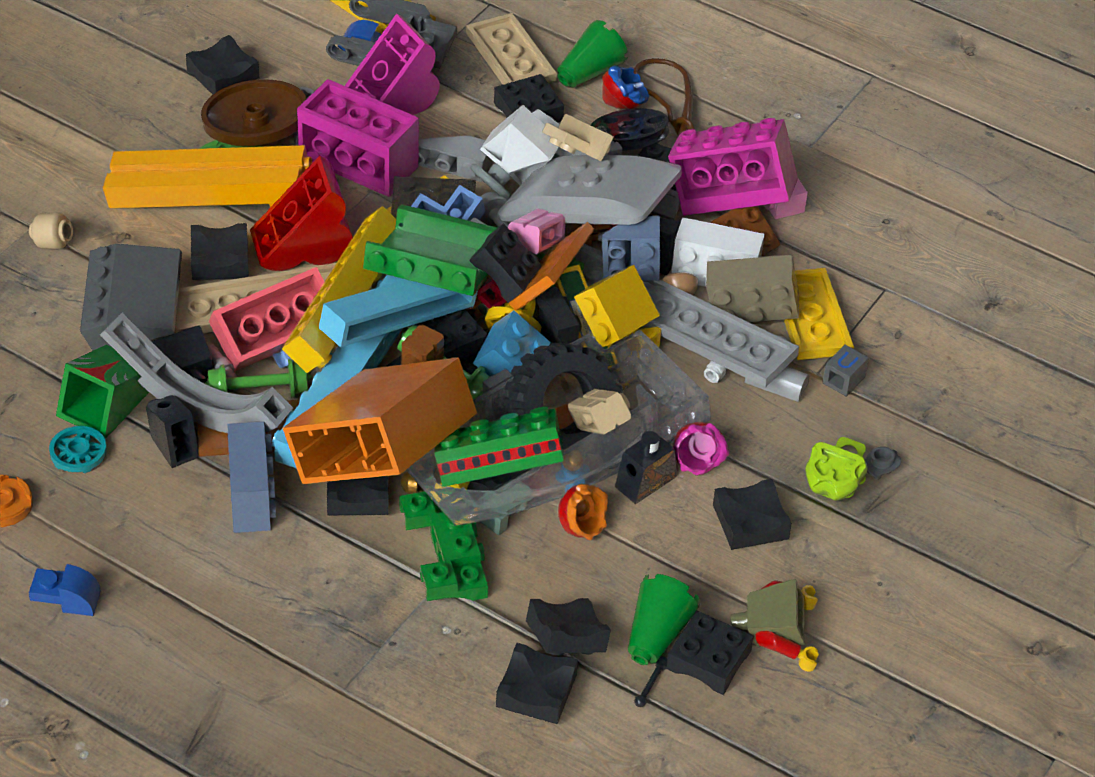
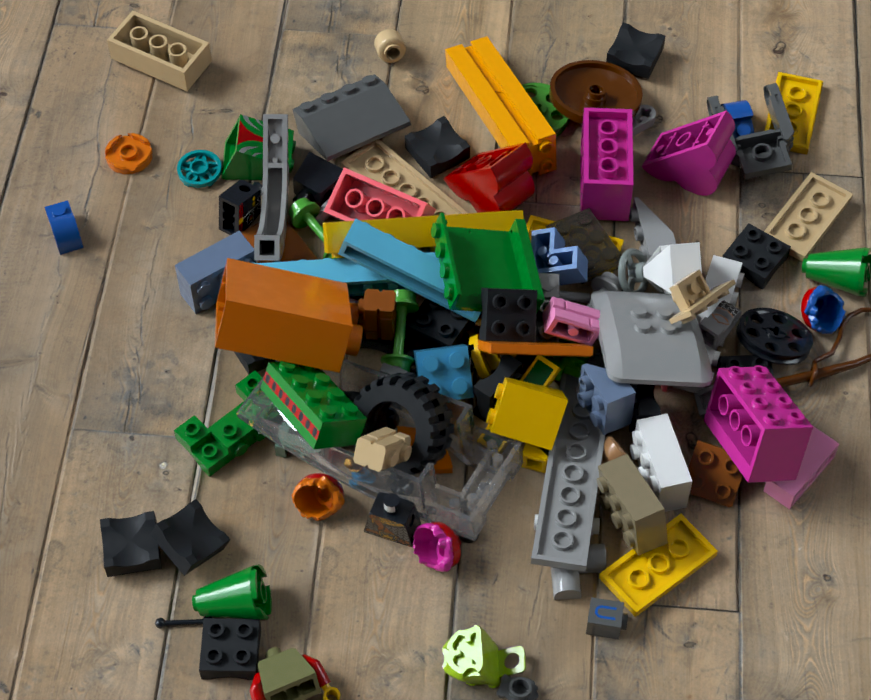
camera: 65 degrees right, 10 degrees up
black brick [713,479,792,550] -> none

